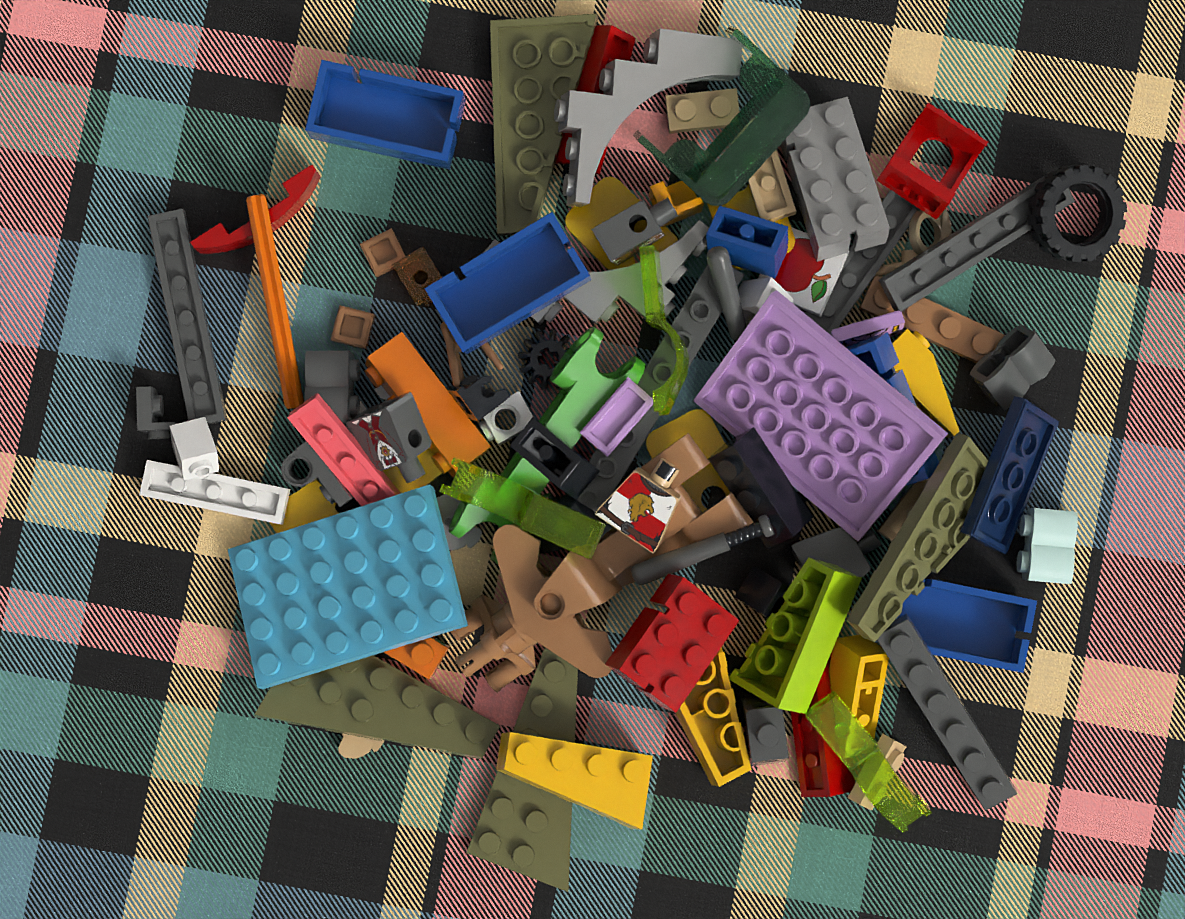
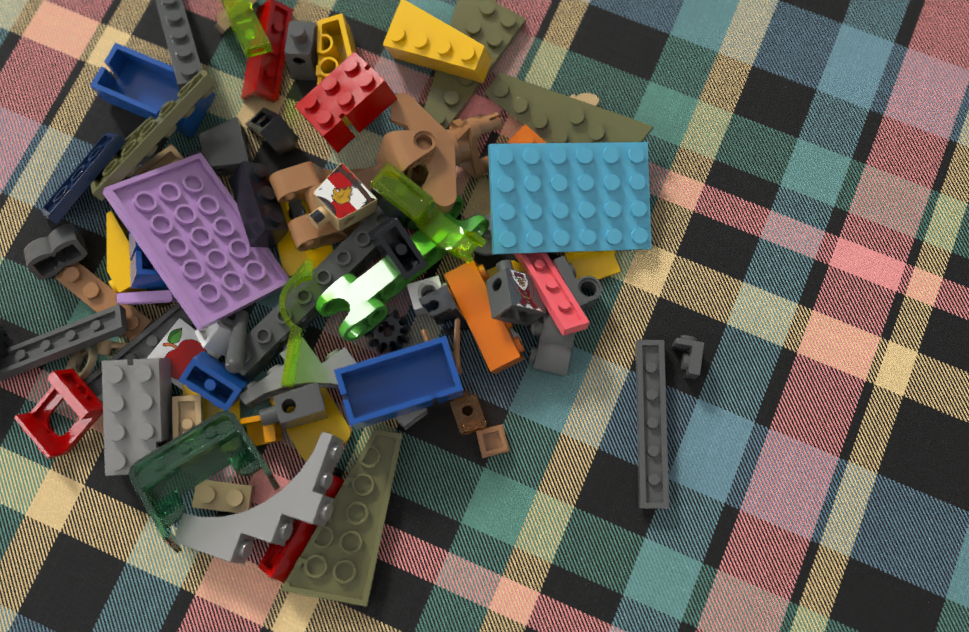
camera: 160 degrees left, 10 degrees down
white plate [139,460,290,525] -> none
white brick [170,417,219,481] -> none
red slope [190,164,321,254] -> none
orange axle [246,194,304,409] -> none
blue piece [305,60,466,170] -> none
medium nougat tile [331,305,375,350] -> none
lavender tile [579,377,656,457] -> none
dark grey piece [631,514,774,585] -> none
lime wedge [729,557,862,714] -> none
yellow slope [829,635,889,756] -> none
light aqua brick [1017,508,1078,584] -> none

